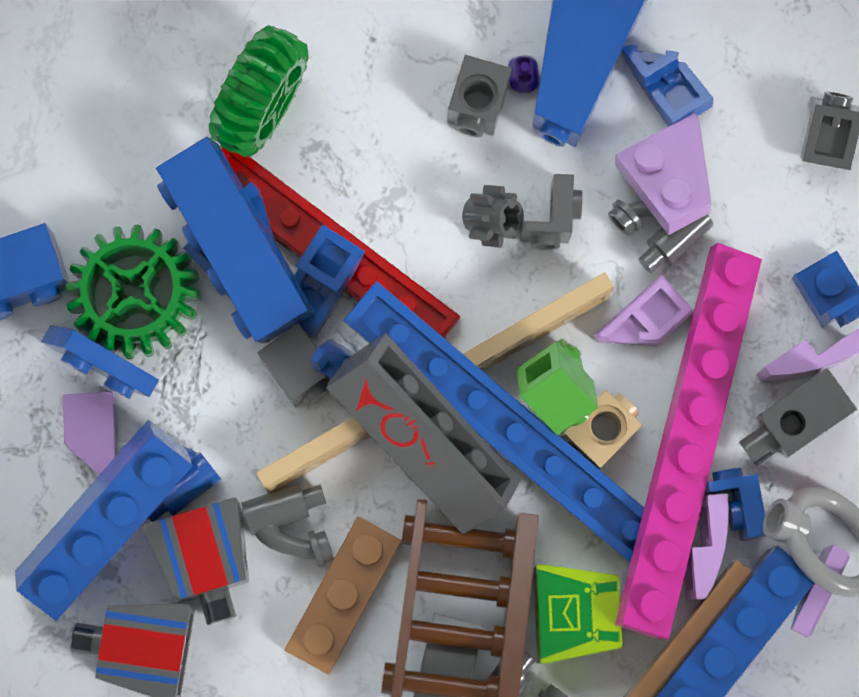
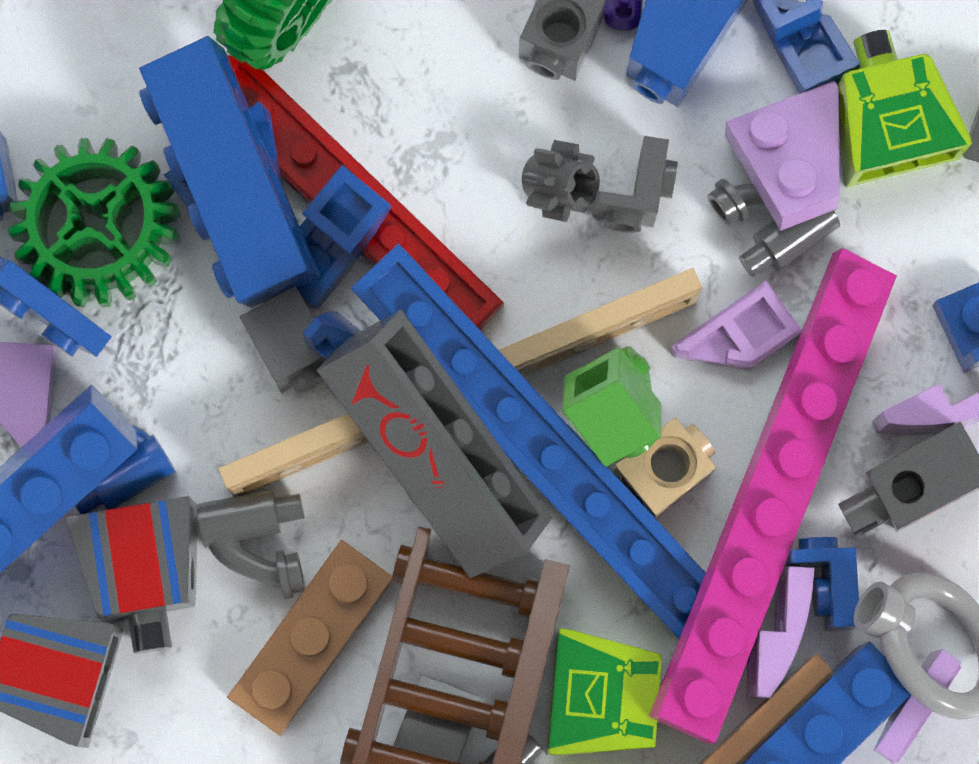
camera: 10 degrees right, 0 degrees up
none -> torso [838,30,972,188]

